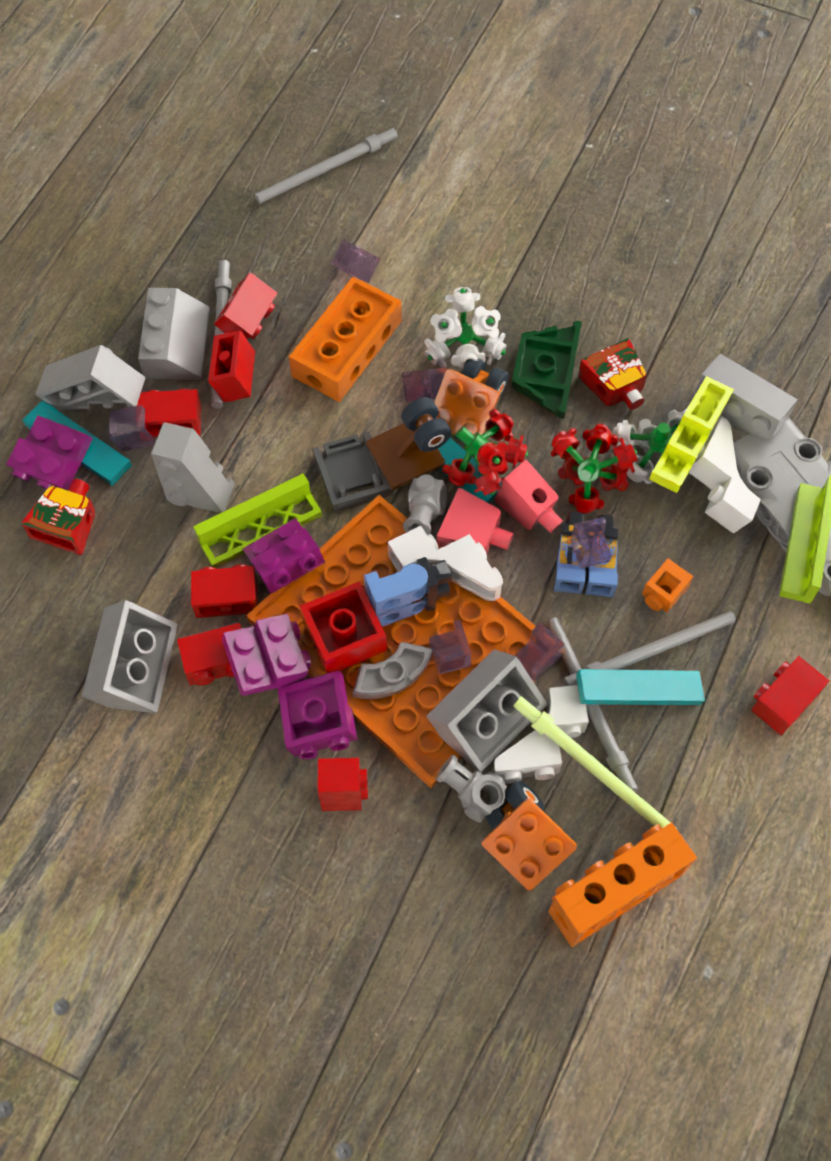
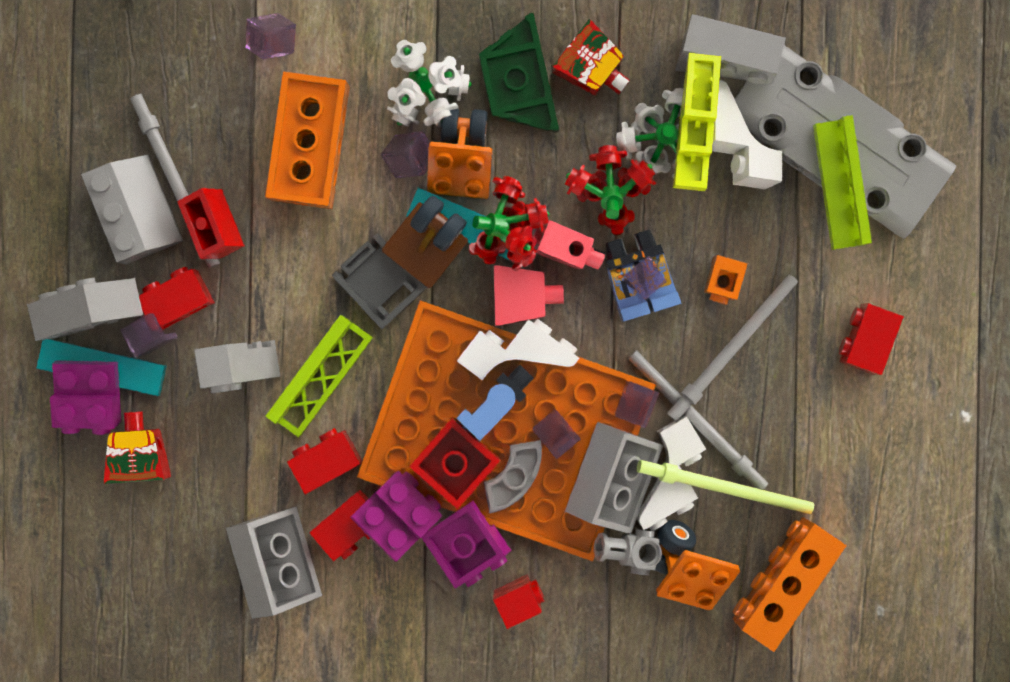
camera: 25 degrees left, 25 degrees up
brick [214,272,277,340] -> none
magenta plate [242,518,325,594] -> none
light grey connector [403,475,448,535] -> none
tile [576,669,705,705] -> none

